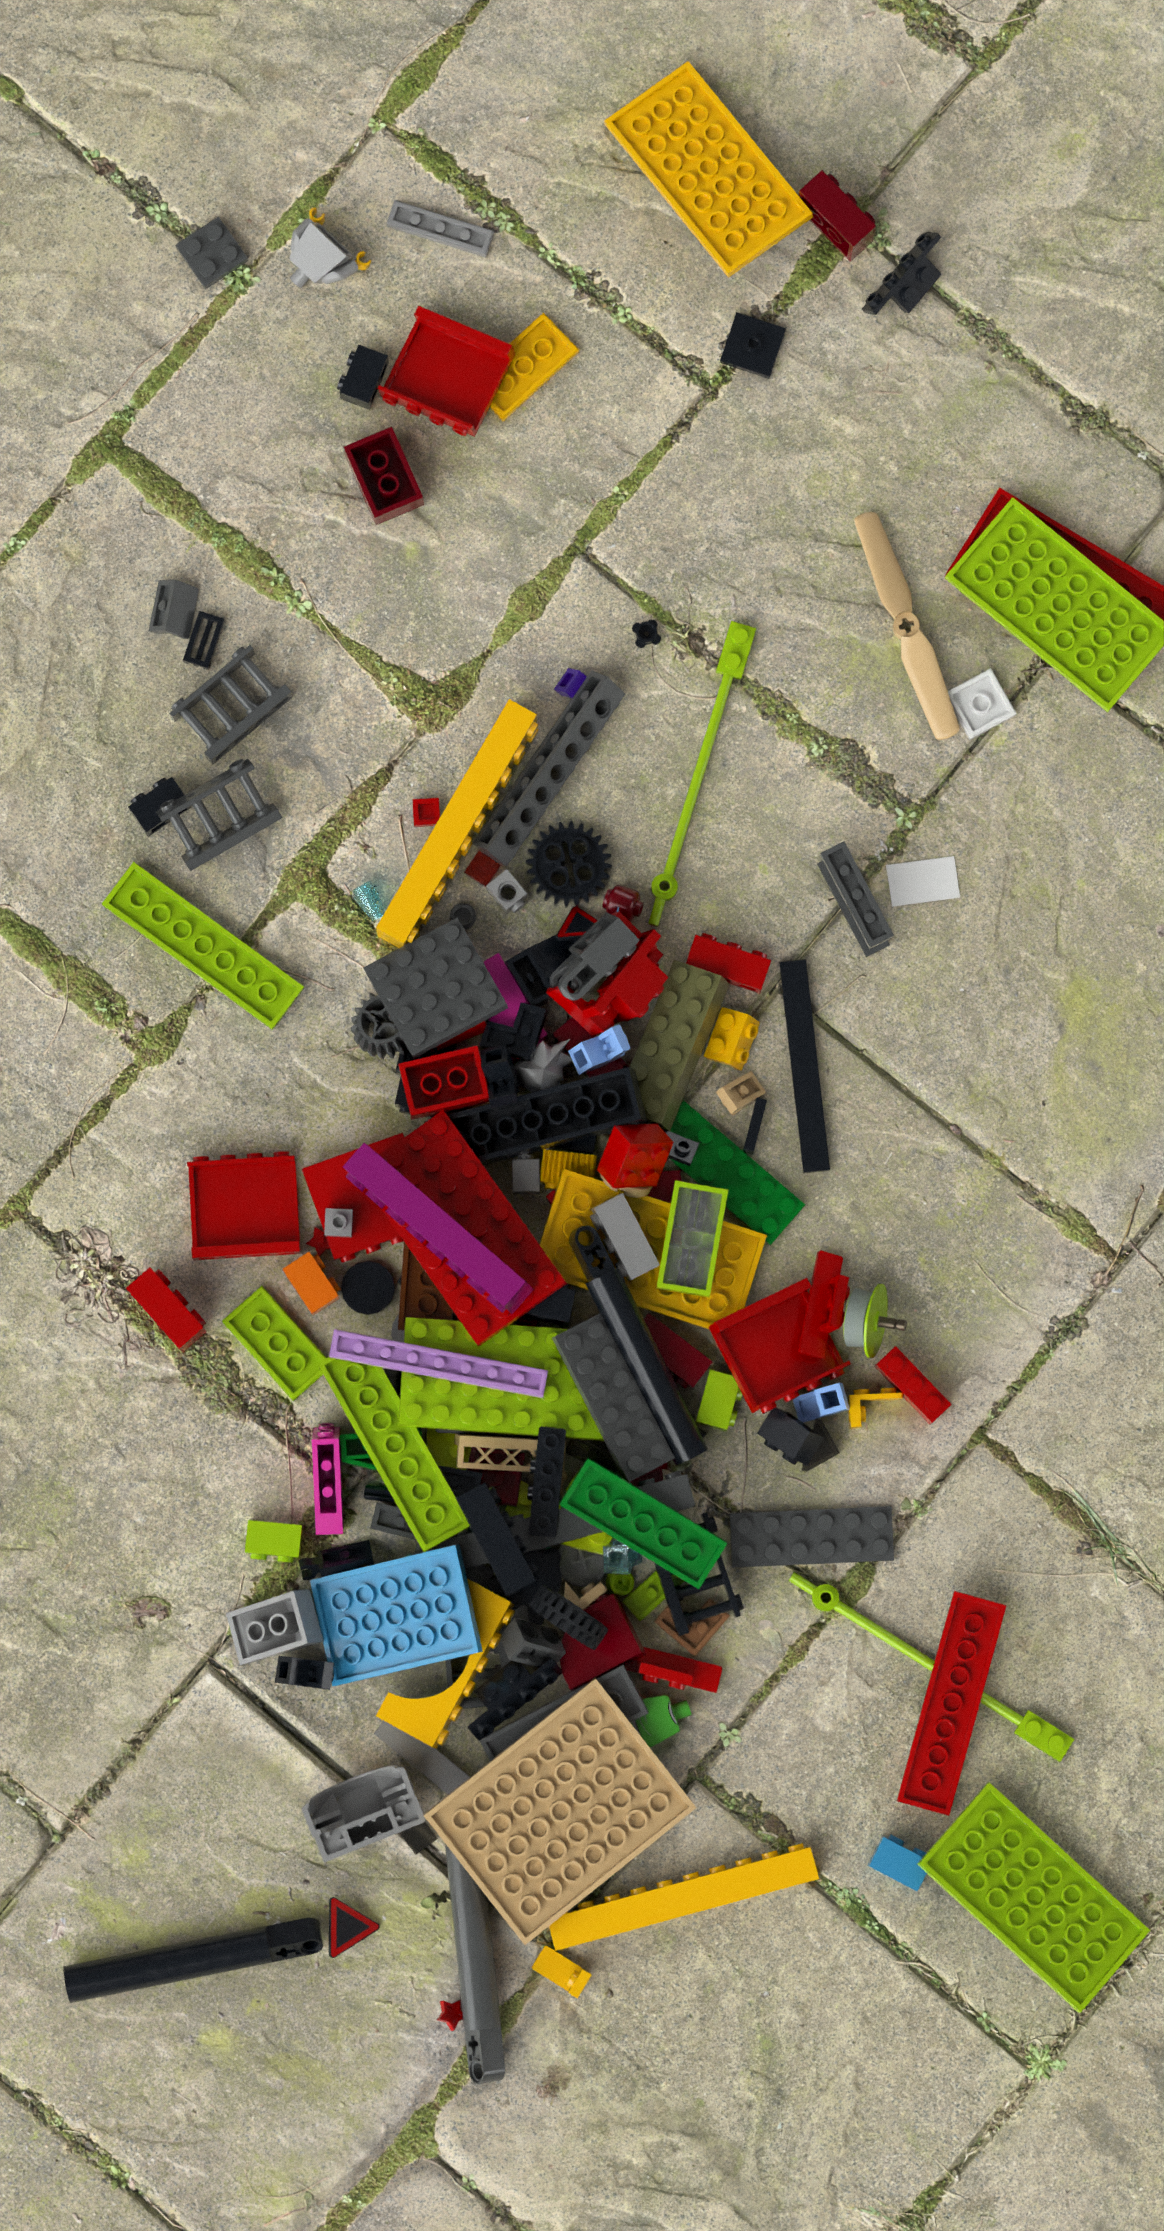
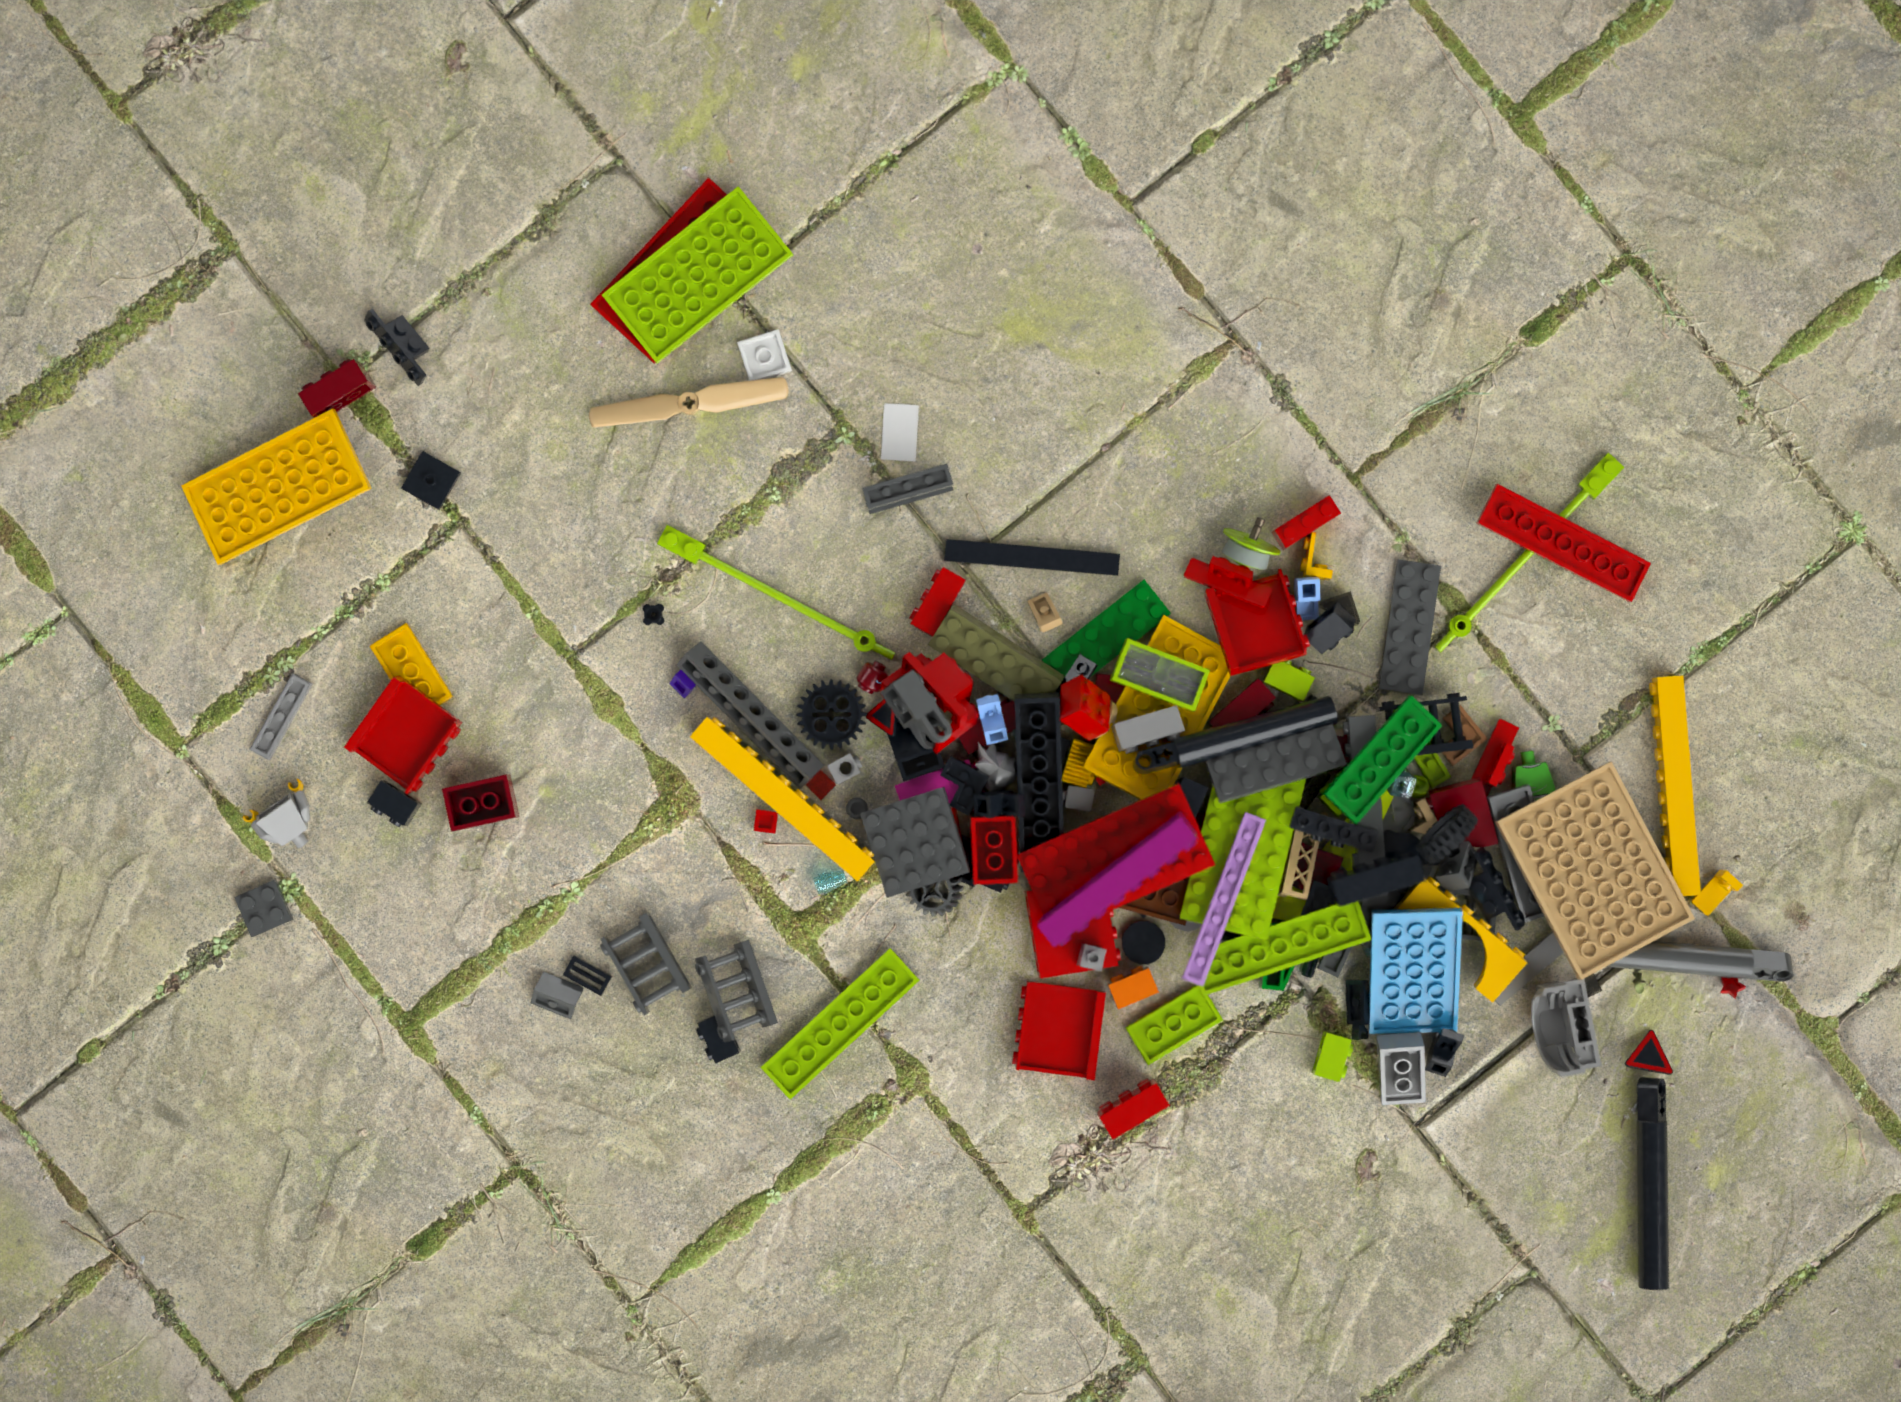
camera: 75 degrees left, 5 degrees up
red piece [305,1226,331,1257] -> none
dark pink slope [312,1423,344,1535] -> none
yellow bracket [703,1007,760,1071] -> none
black tile [743,1097,767,1155] -> none
dark azure brick [867,1834,927,1892] -> none
lime plate [917,1782,1150,2013] -> none

